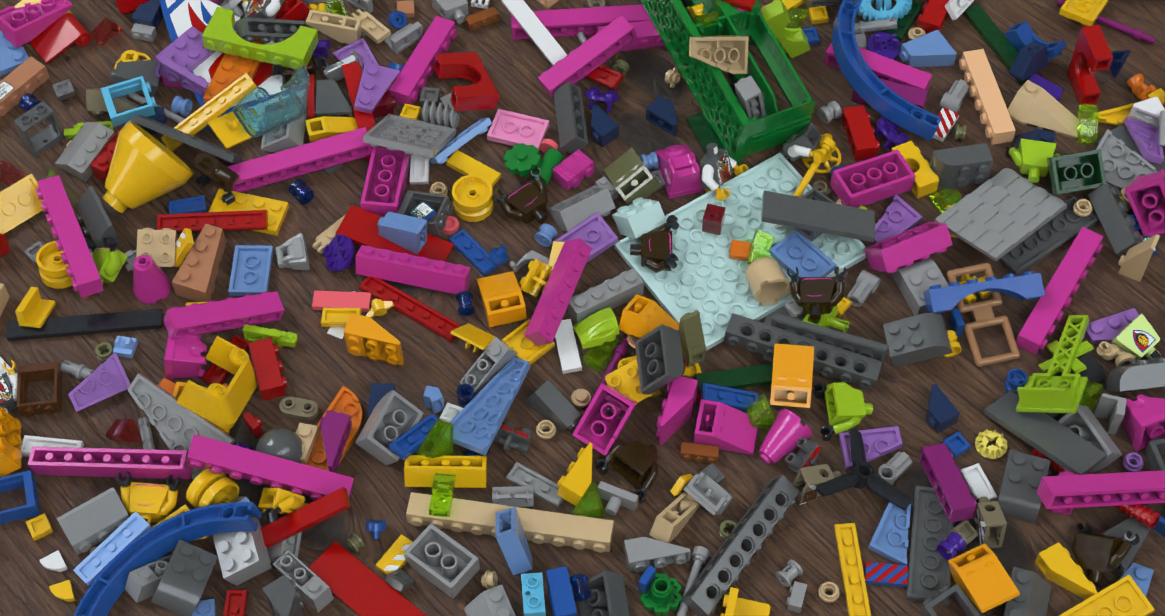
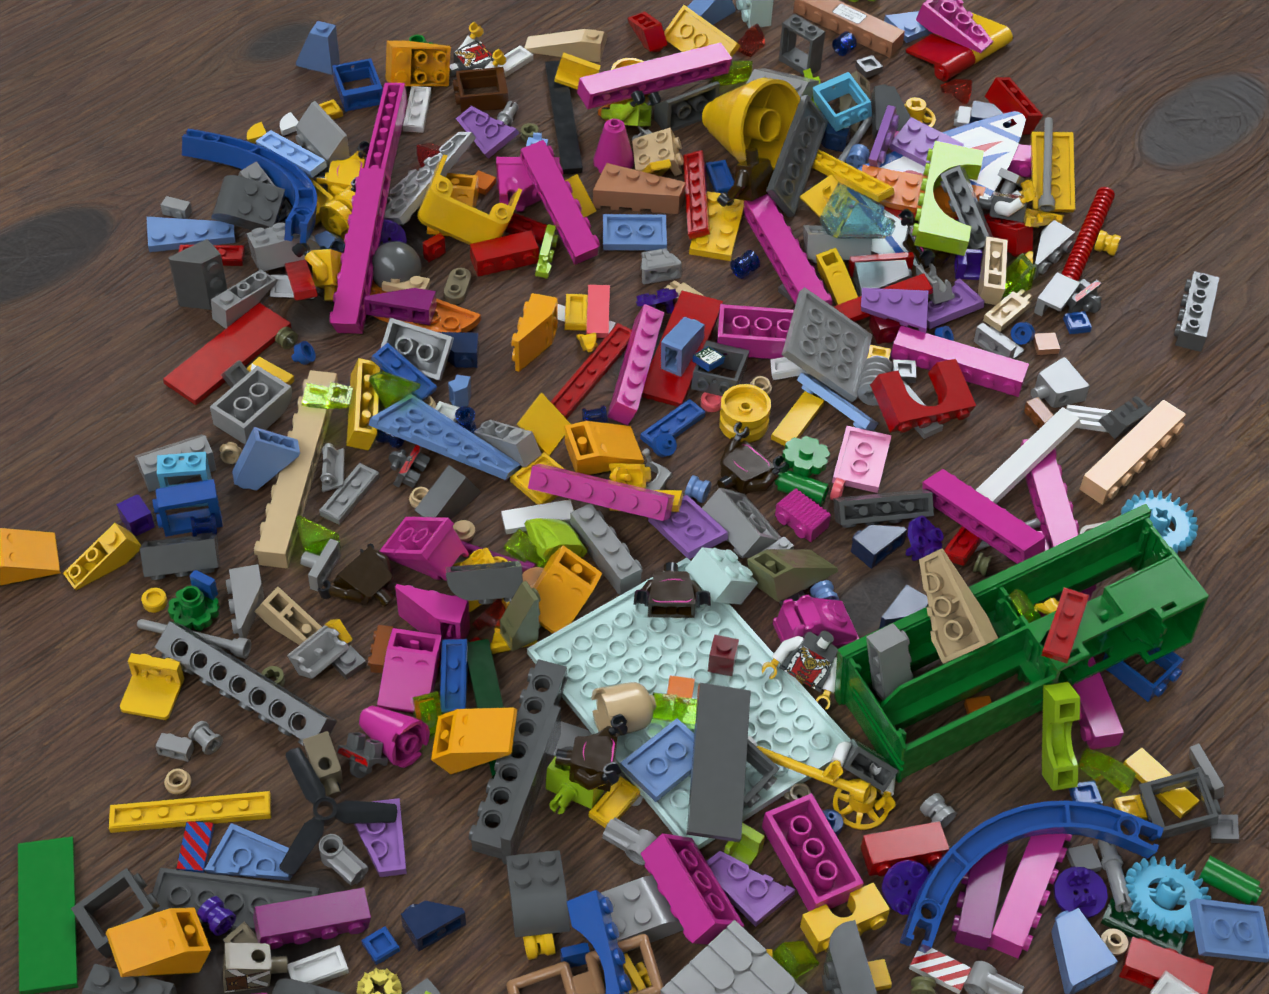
camera: 85 degrees right, 5 degrees down
yellow slope [557,442,592,507] -> none
lime torso [814,382,873,441] -> none

